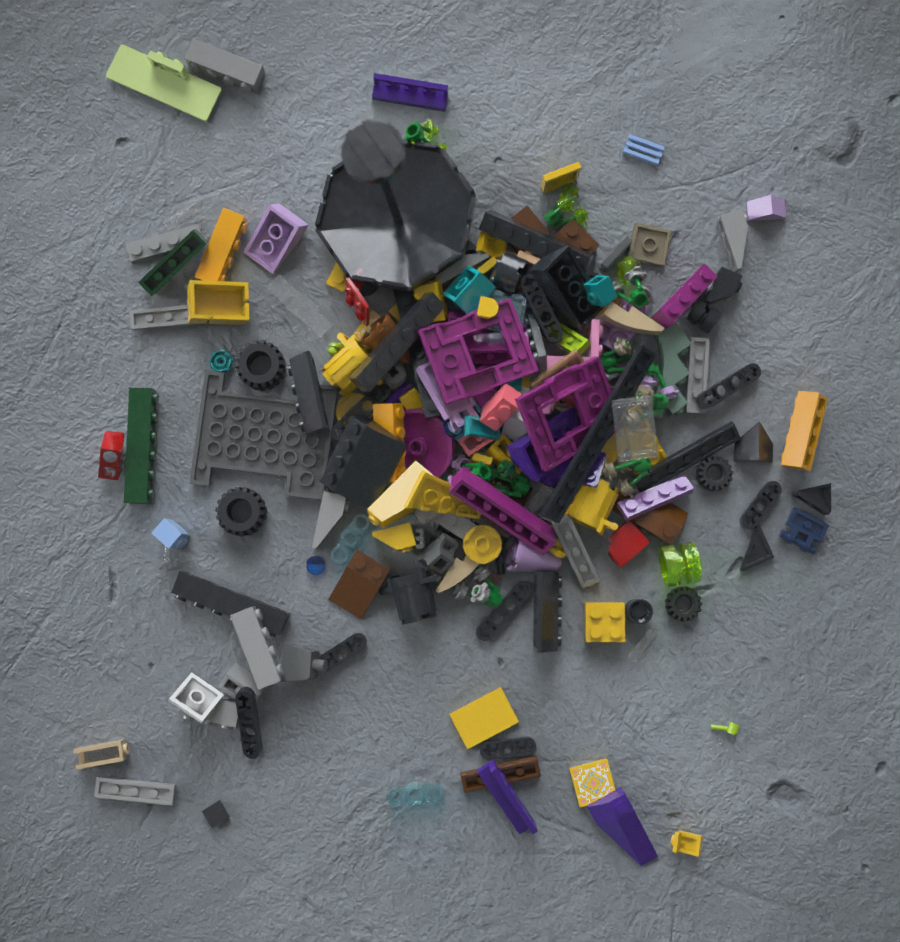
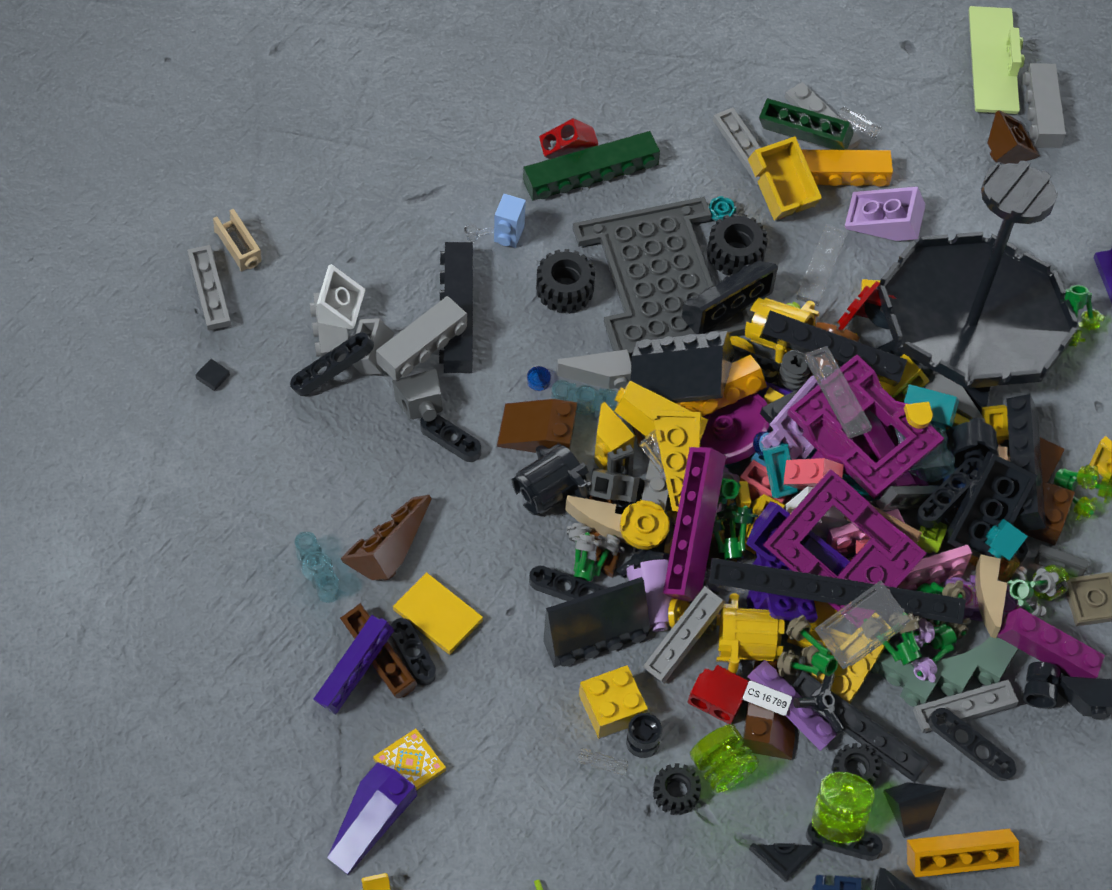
camera: 65 degrees right, 25 degrees down
none -> reddish brown wedge [341,495,432,580]
none -> white sticker [743,681,792,716]
none -> black piece [793,674,844,732]
none -> clear tile [804,346,872,439]
none -> clear neon green wheel [811,772,875,843]
none -> reddish brown slope [987,110,1040,164]

